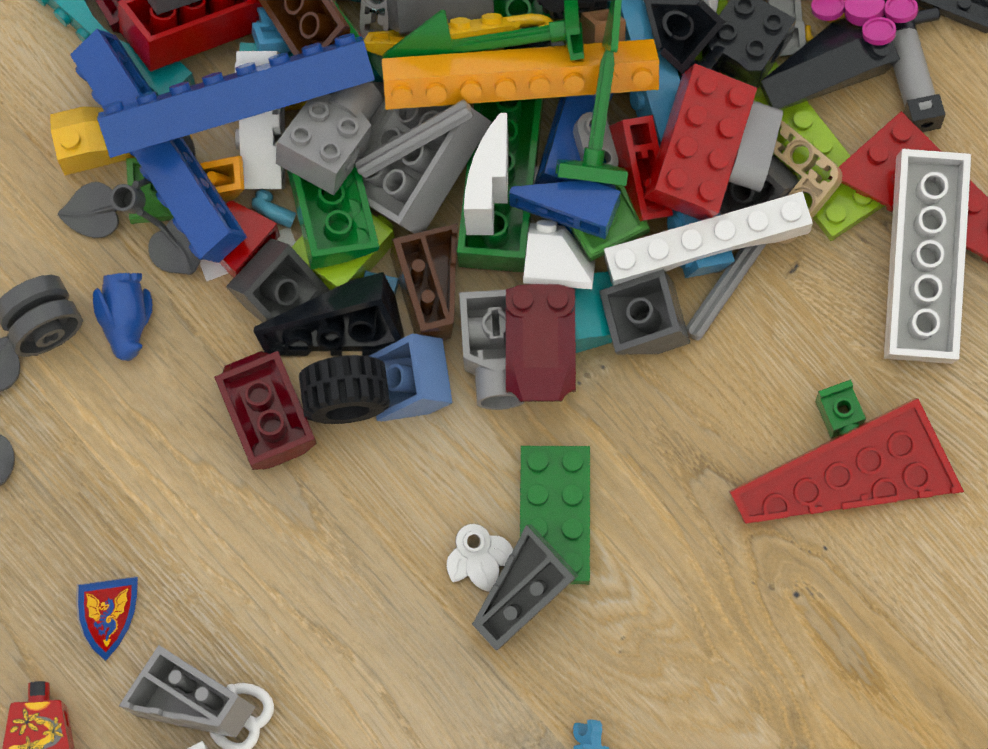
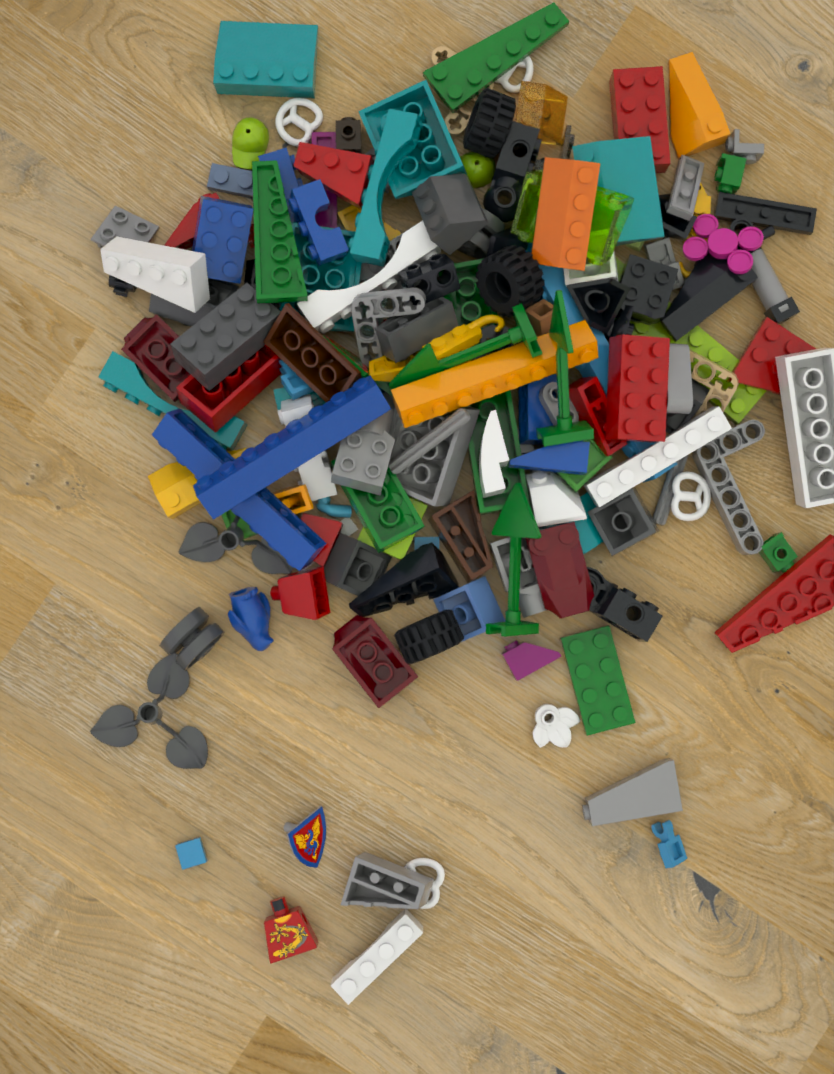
camera: 20 degrees left, 15 degrees up
dark grey wedge [472,524,579,651] -> none
none -> red torso [270,566,331,620]
none -> green piece [486,483,541,637]
none -> magenta slope [501,640,562,681]
none -> light grey slope [582,758,683,826]
none -> black brick [587,567,663,642]
none -> white piece [671,471,711,521]
none -> light grey beam [692,420,765,555]

